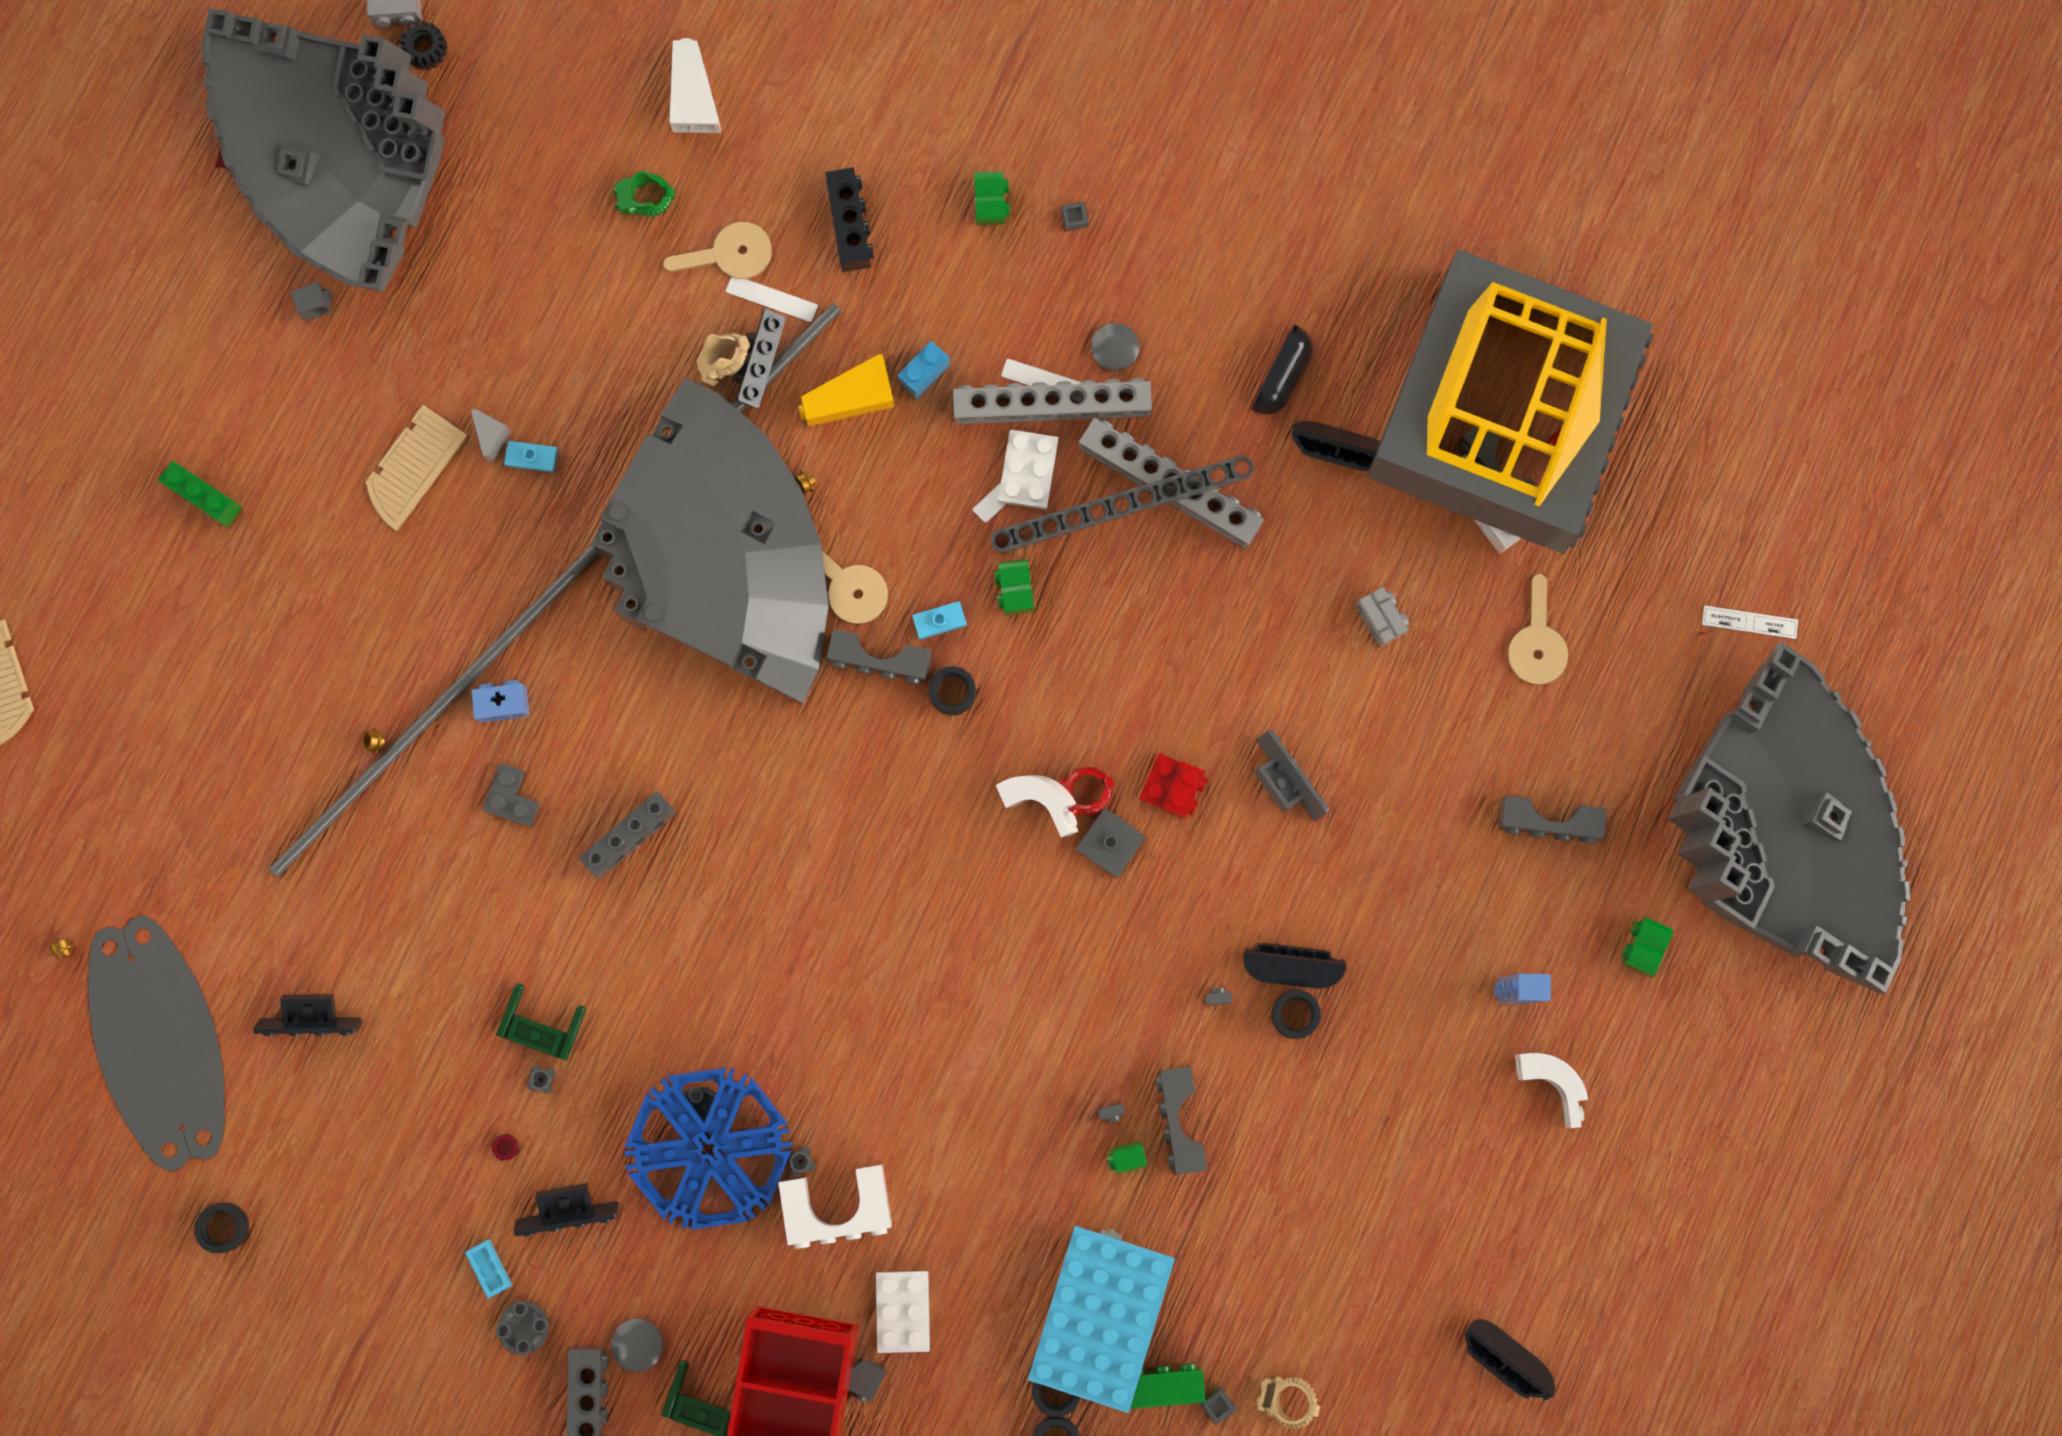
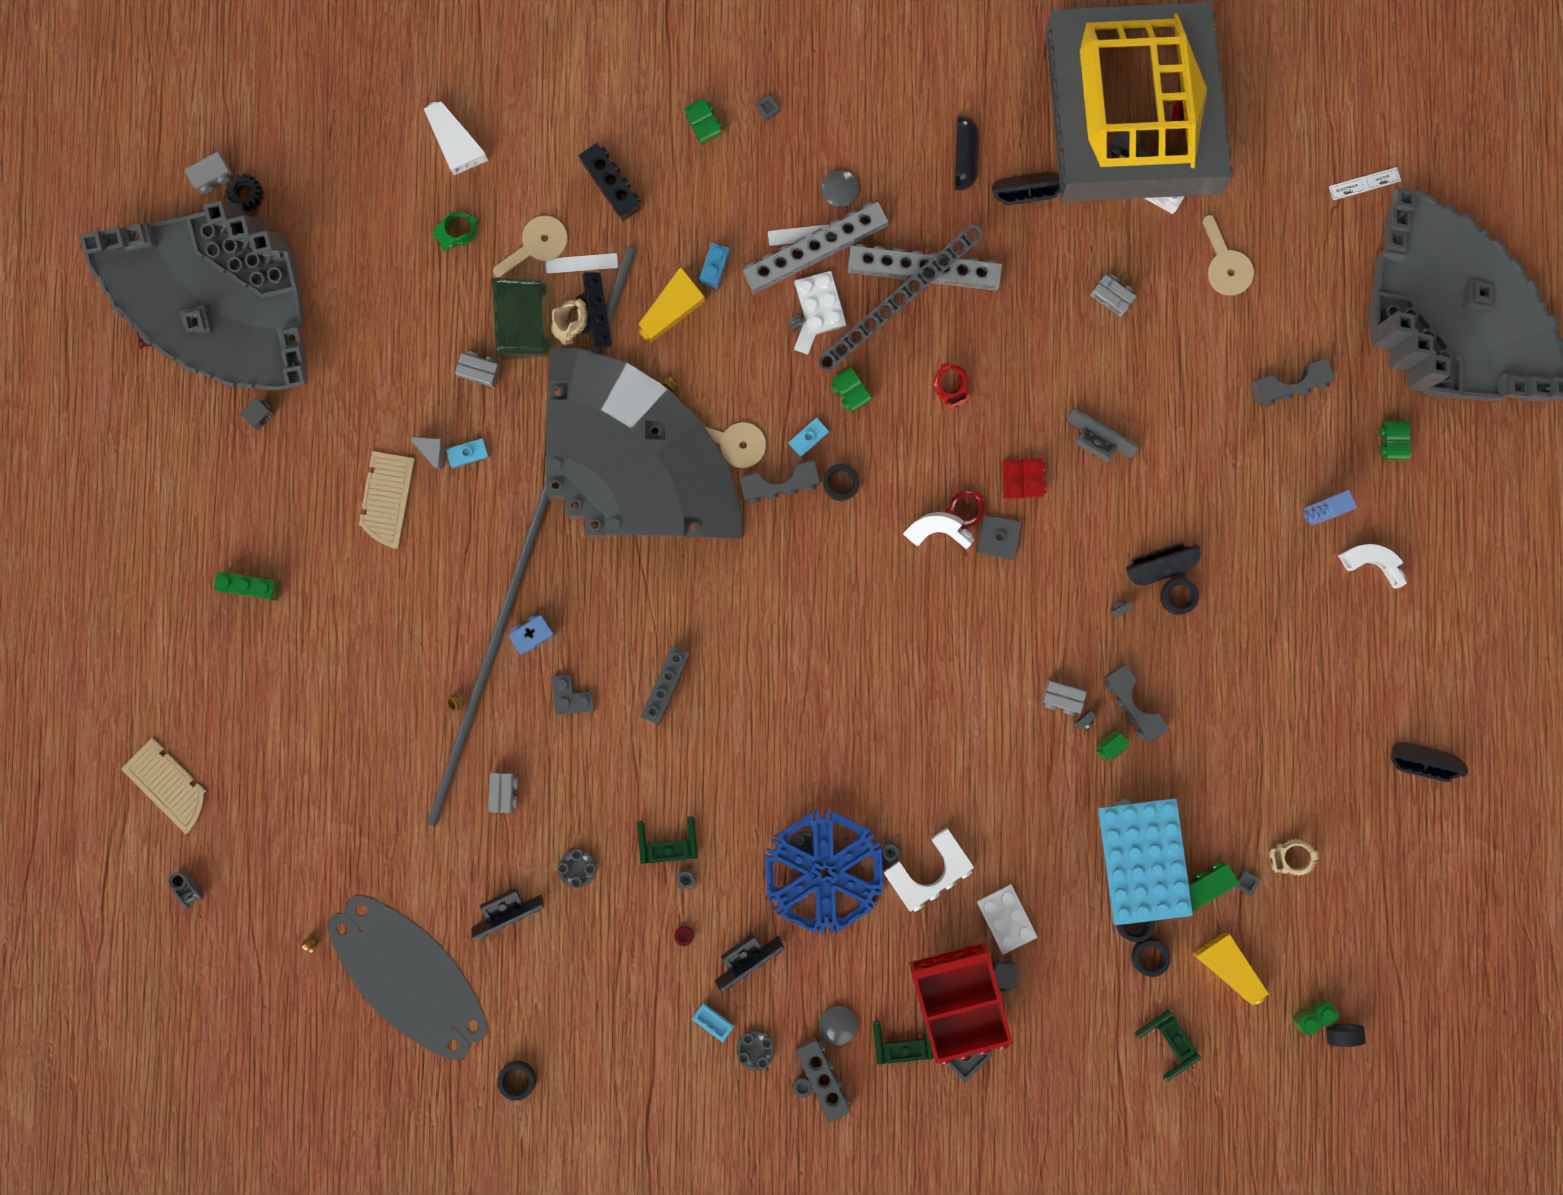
camera: 25 degrees left, 5 degrees up
none -> light grey brick [455,351,501,388]
none -> light grey brick [488,773,519,813]
none -> clear green windscreen [492,278,550,360]
none -> dark grey dish [557,849,596,888]
none -> dark grey bush [787,314,806,331]
none -> dark grey tile [793,1076,812,1098]
none -> red piece [933,362,970,409]
none -> light grey brick [1041,680,1087,716]

